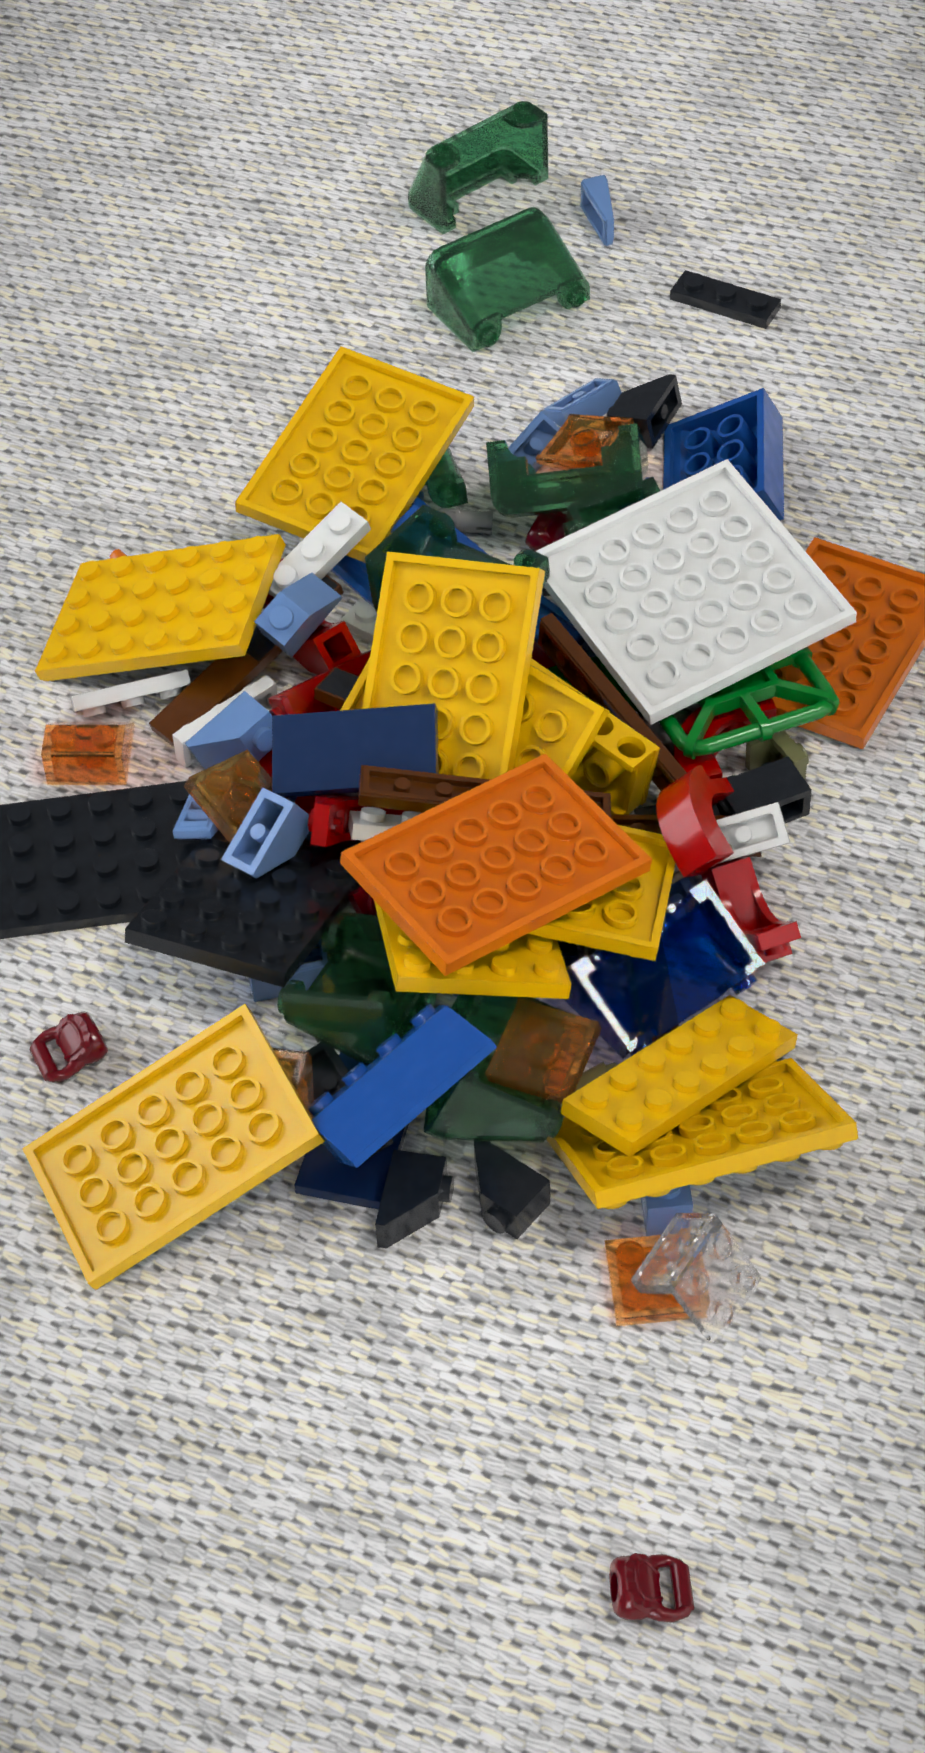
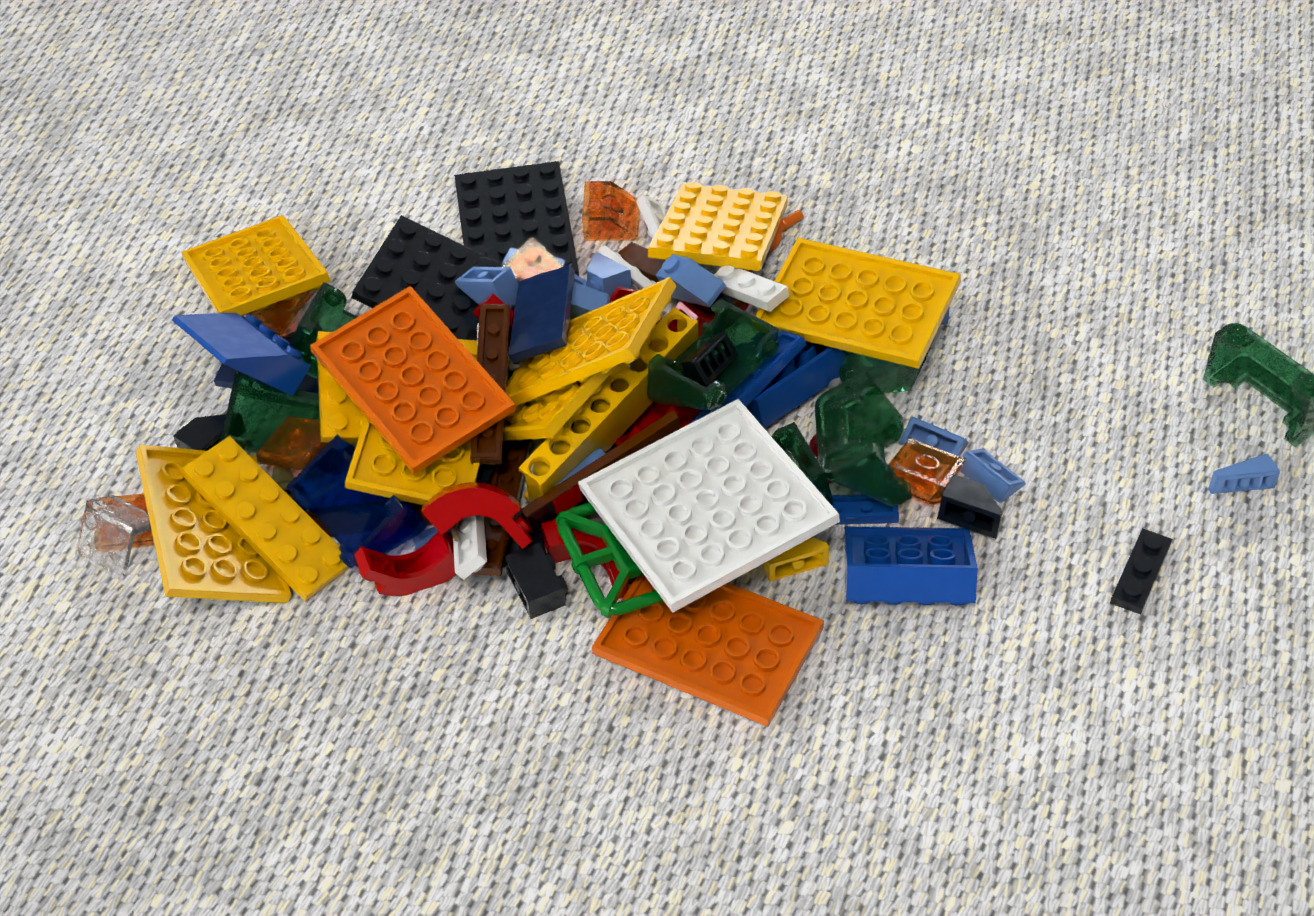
camera: 90 degrees right, 0 degrees up
dark red piece [29,1011,108,1083] -> none
black slope [375,1150,454,1249] -> none
clear green windscreen [425,207,590,352] -> none
olive bracket [745,730,809,781] -> none

